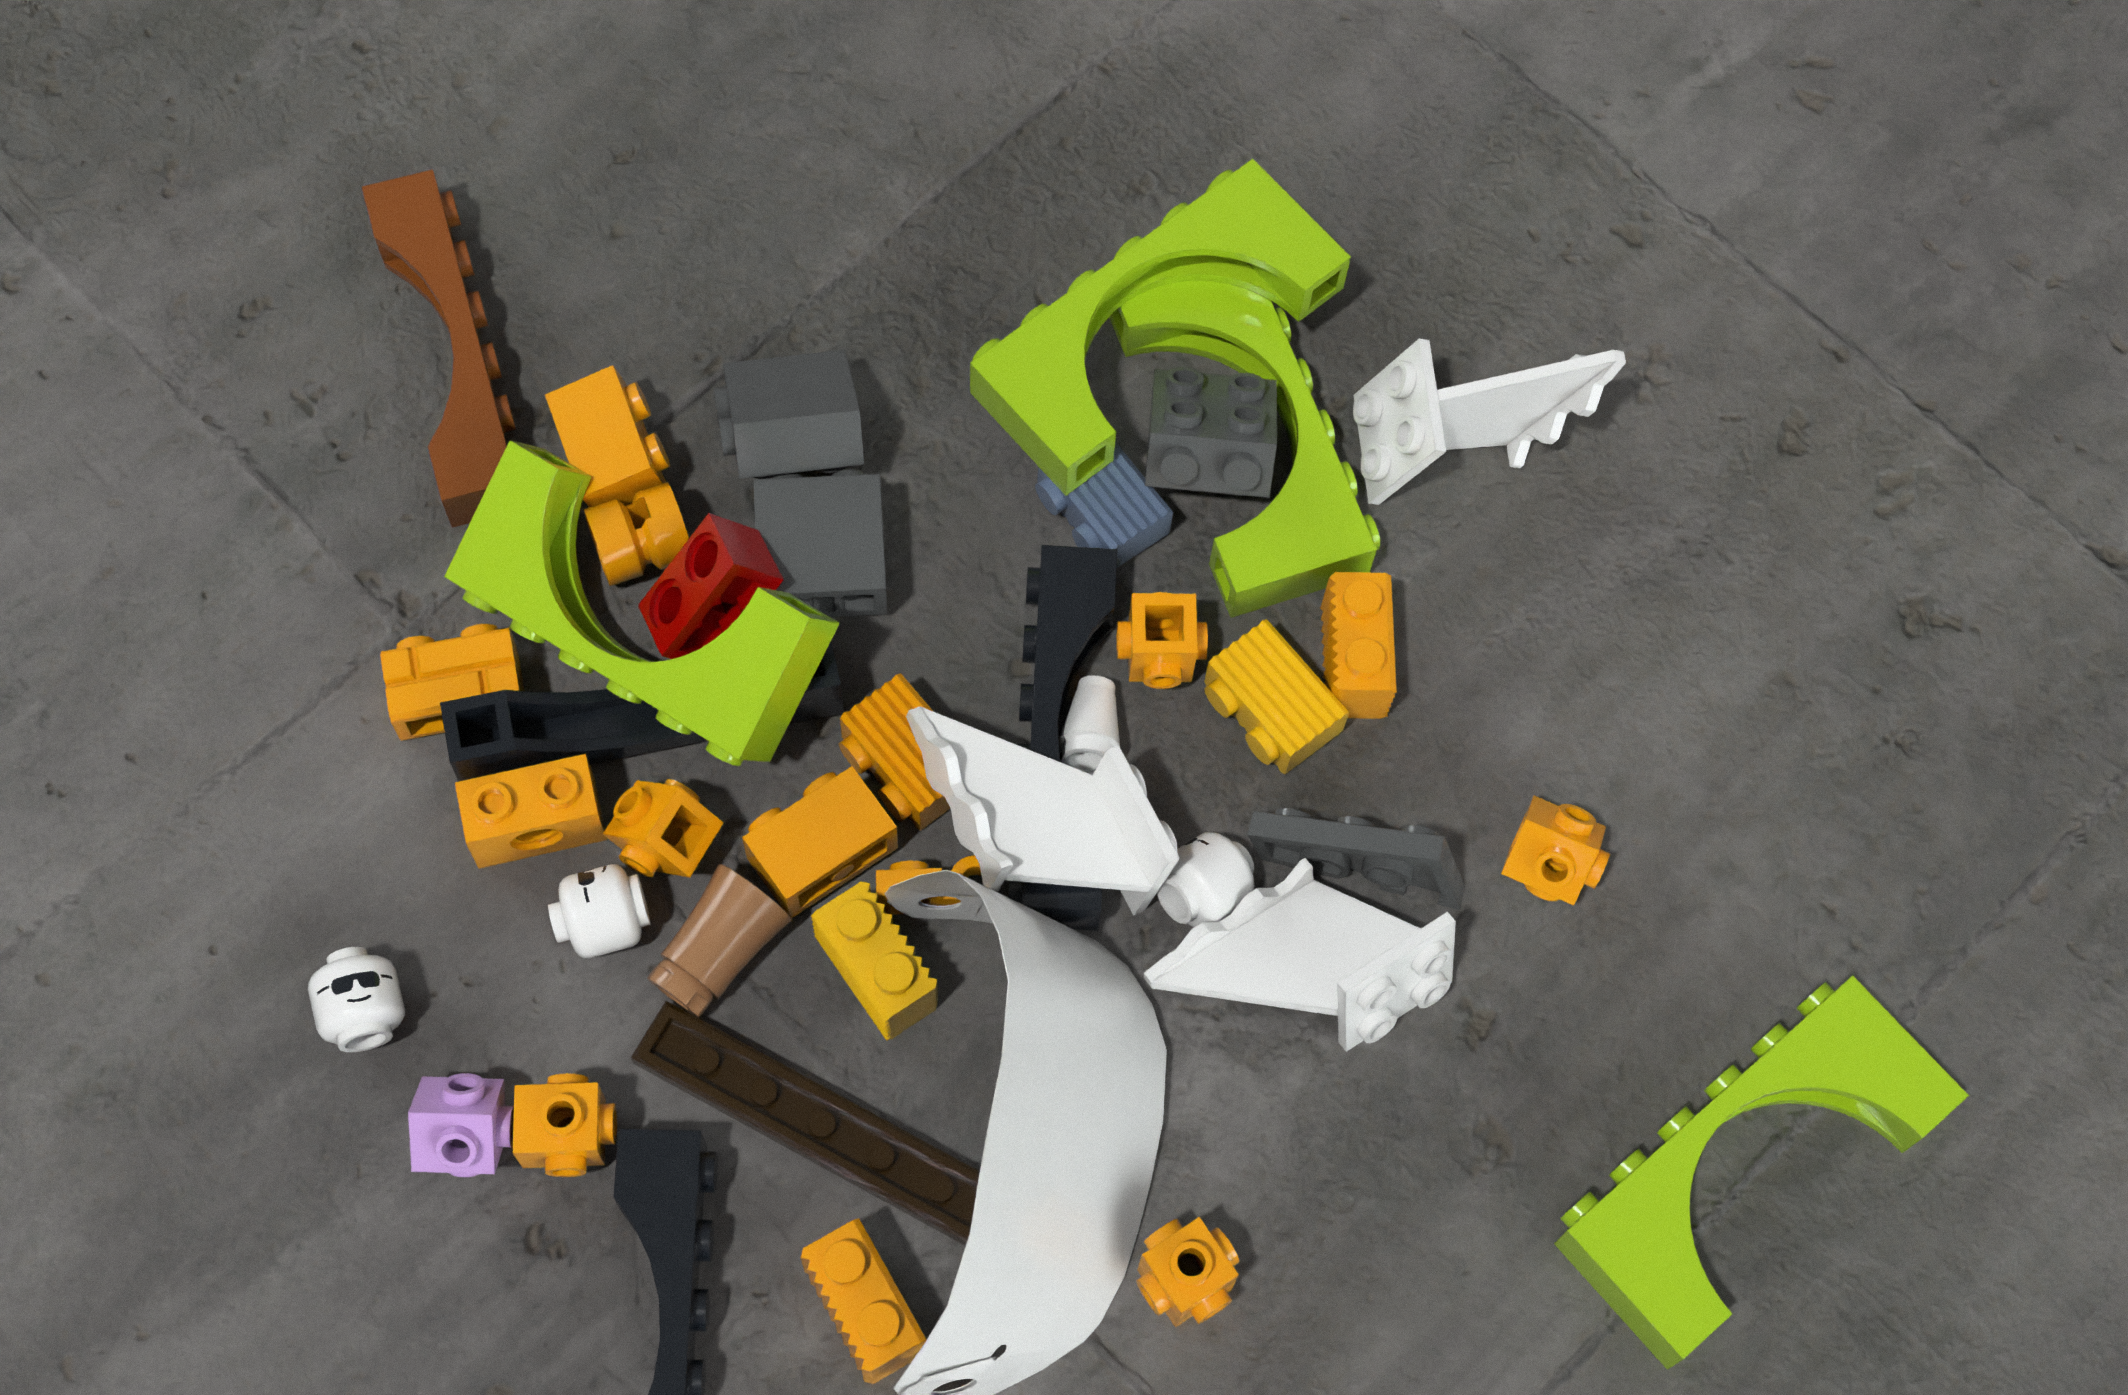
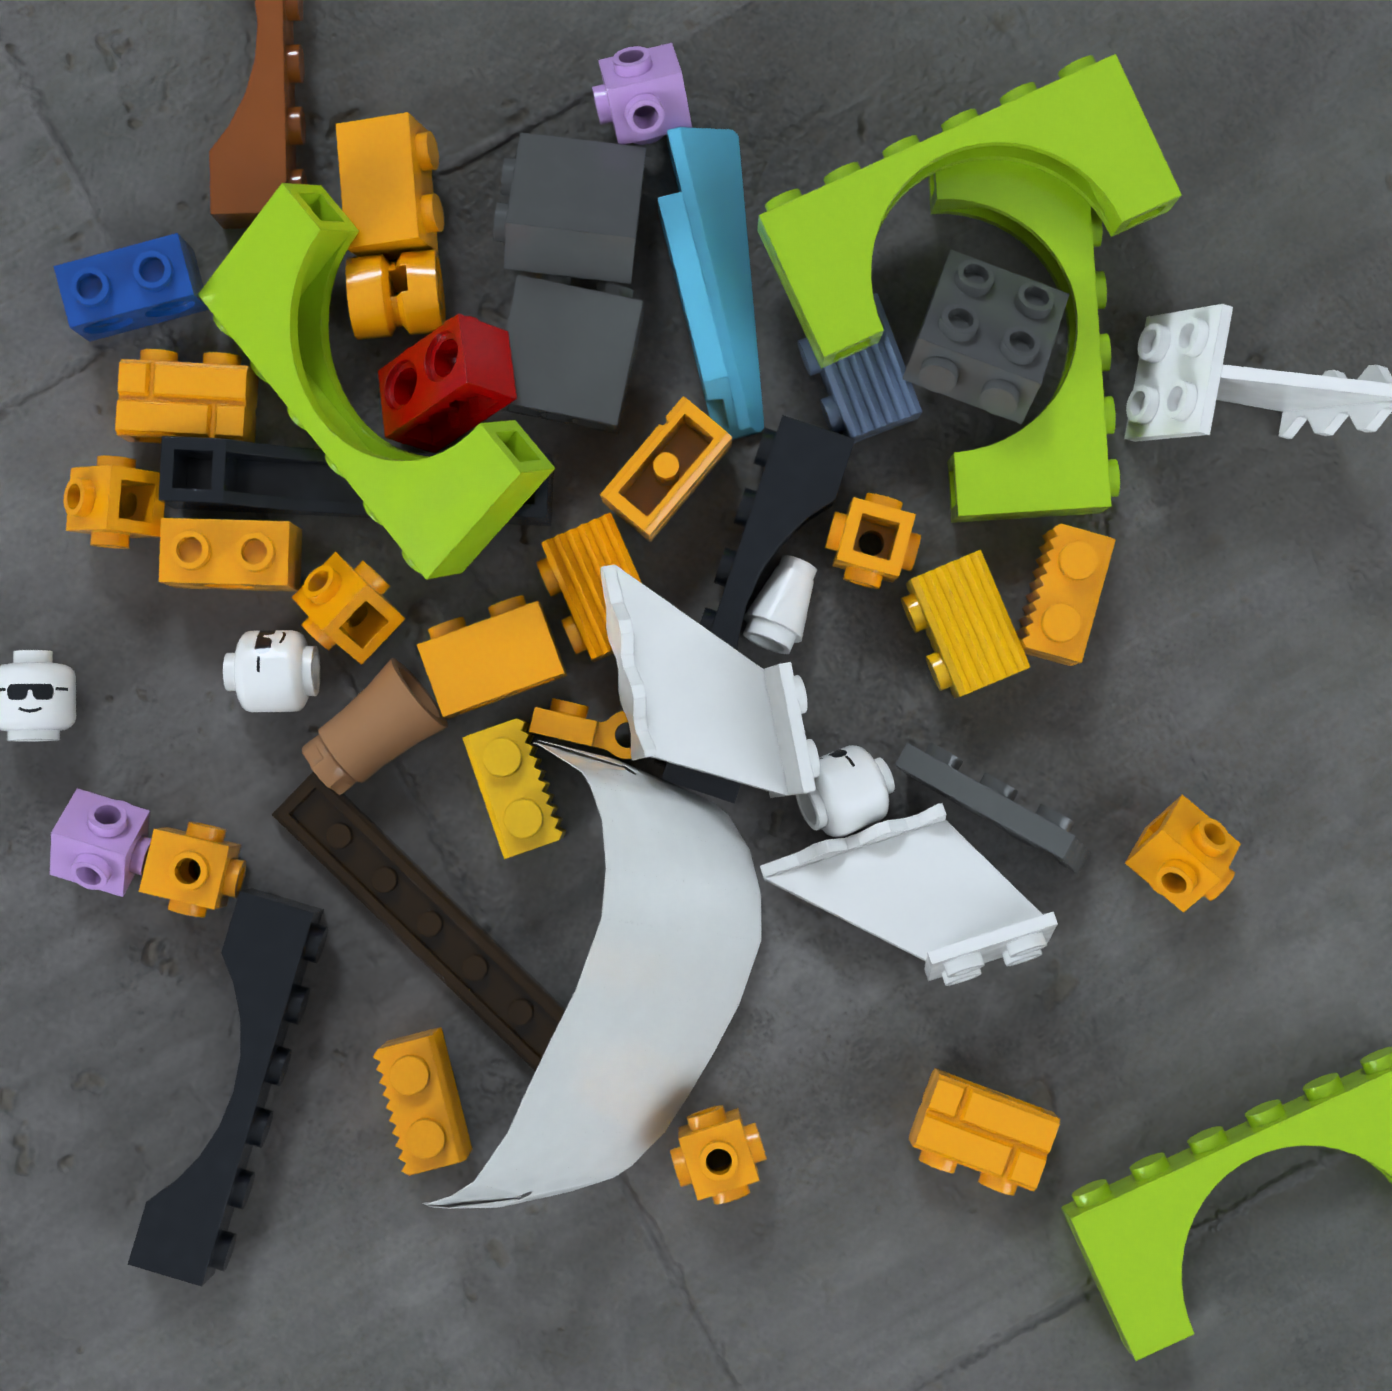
camera: 20 degrees right, 20 degrees up
none -> blue brick [53,233,209,342]
none -> light orange brick [63,455,165,549]
none -> lavender brick [592,43,692,145]
none -> light orange brick [600,396,732,542]
none -> medium azure wedge [657,127,764,440]
none -> light orange brick [909,1068,1060,1196]

